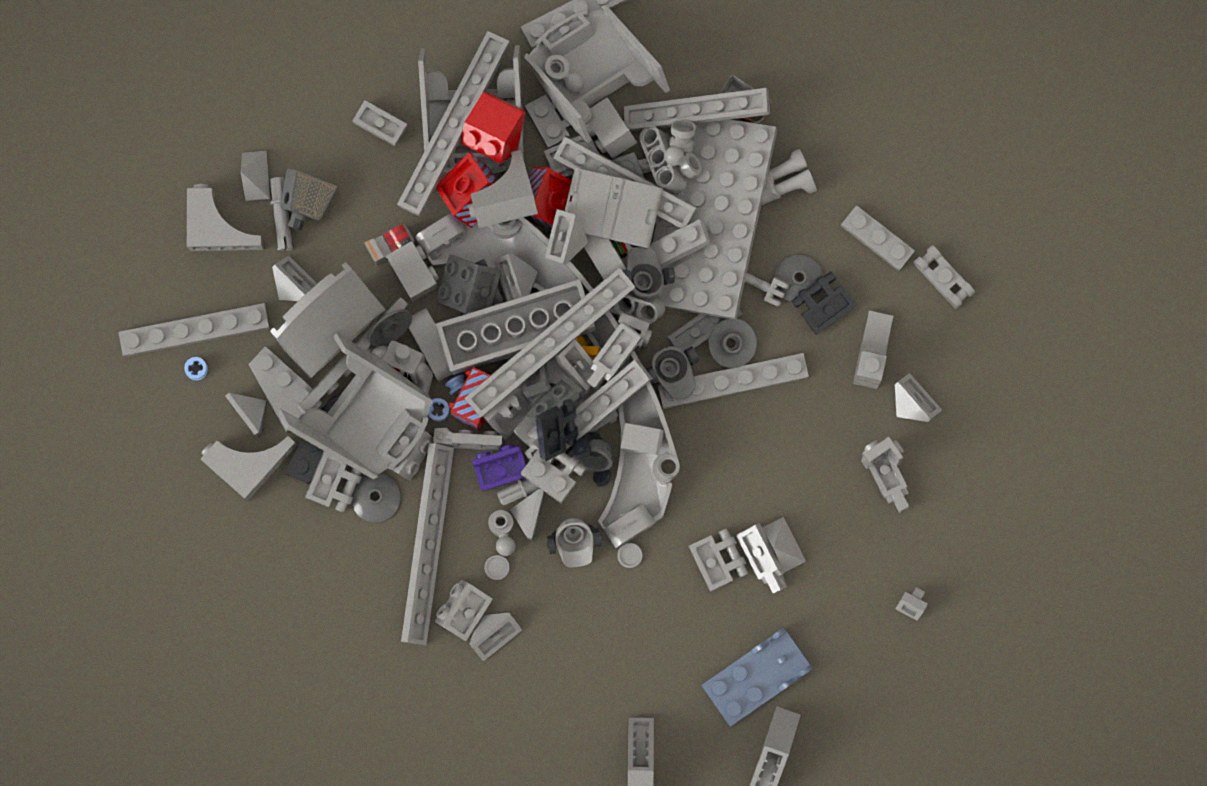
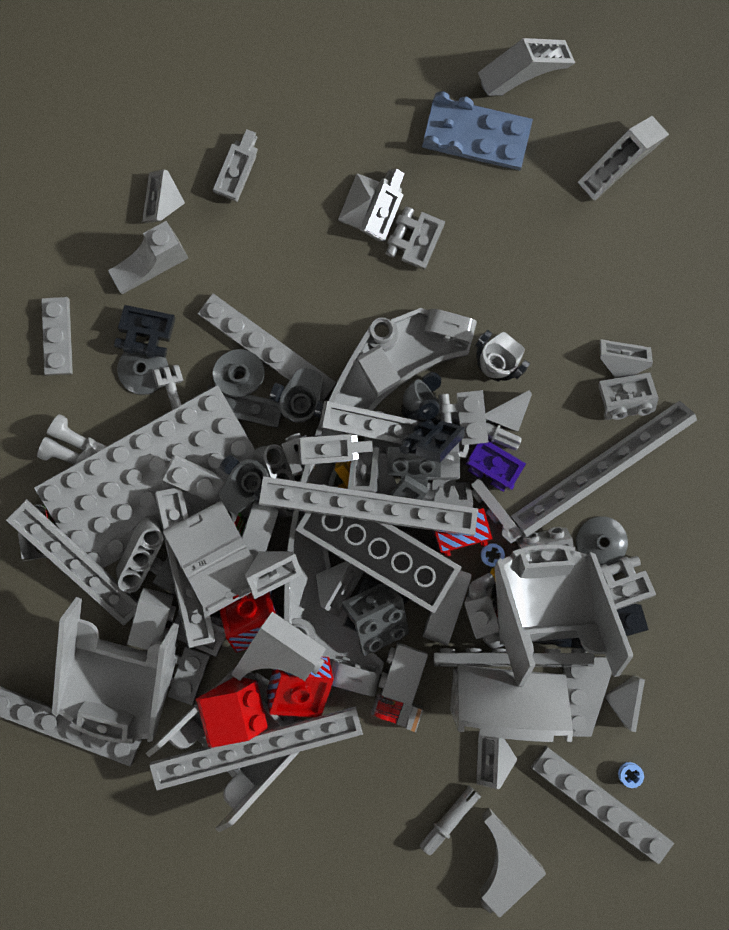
camera: 130 degrees left, 5 degrees up
light grey arch [201,436,298,501] -> none
light grey slope [241,151,271,202] -> none
dark grey torso [280,168,338,231] -> none
light grey plate [352,100,408,147] -> none
dark grey dish [368,309,412,347] -> none
light blue bush [445,373,466,396] -> none
light grey piece [484,555,510,580] -> none
light grey plate [488,510,516,556] -> none
light grey plate [543,55,584,92] -> none
light grey piece [617,543,642,568] -> none
light grey plate [664,146,702,179] -> none
light grey wheel [669,120,696,154] -> none
light grey bracket [861,437,904,469] -> none
light grey tile [896,587,927,621] -> none
light grey plate [913,245,975,309] -> none

